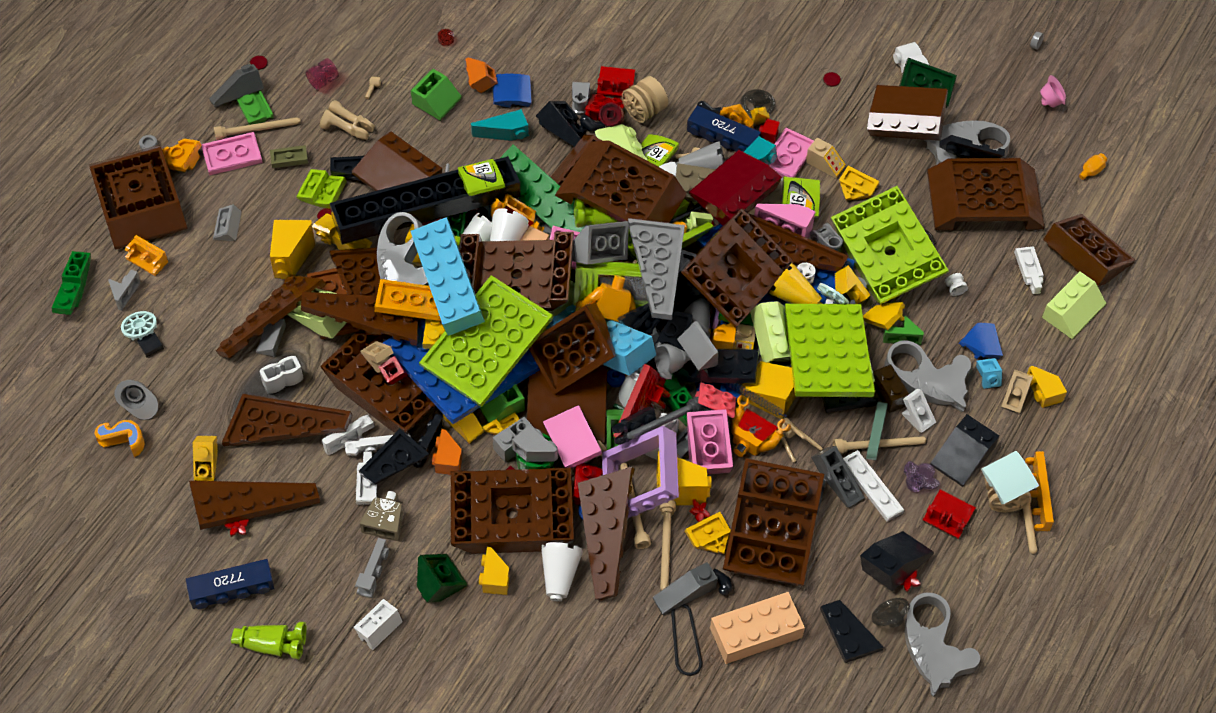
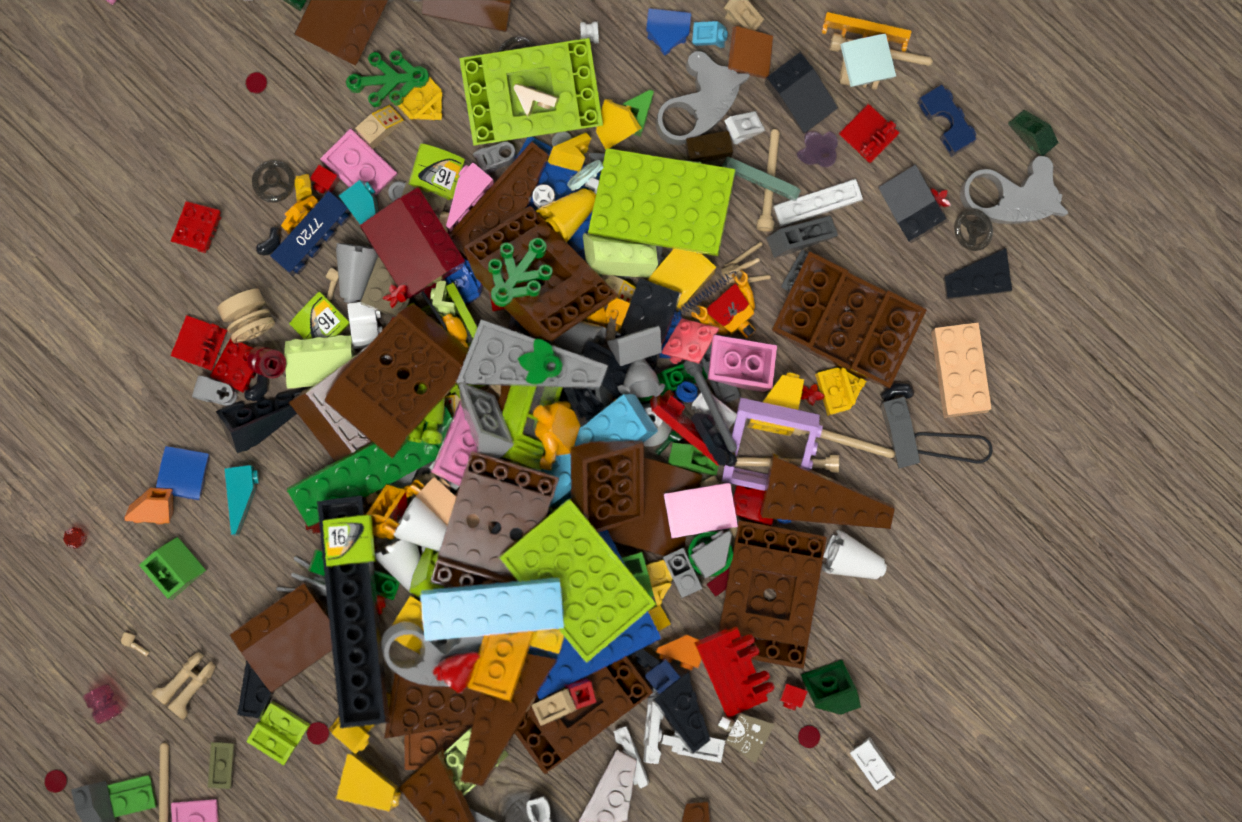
camera: 80 degrees left, 25 degrees up
light grey plate [355,538,389,598] -> none
yellow slope [479,547,510,595] -> none
none -> red hinge [170,201,221,254]
none -> green plant [346,50,429,107]
none -> red plant [383,285,407,309]
none -> red hat [432,651,480,693]
none -> green plant [488,238,552,306]
none -> slope [514,83,559,116]
none -> green plate [518,339,562,385]
none -> dark blue panel [645,659,680,694]
none -> blue plate [676,382,698,402]
none -> red hinge [694,627,775,718]
none -> dark orange tile [728,26,773,79]
none -> red plate [779,683,807,711]
none -> dark red piece [798,726,820,748]
none -> dark blue arch [917,85,977,157]
none -> clear green slope [1008,110,1059,156]

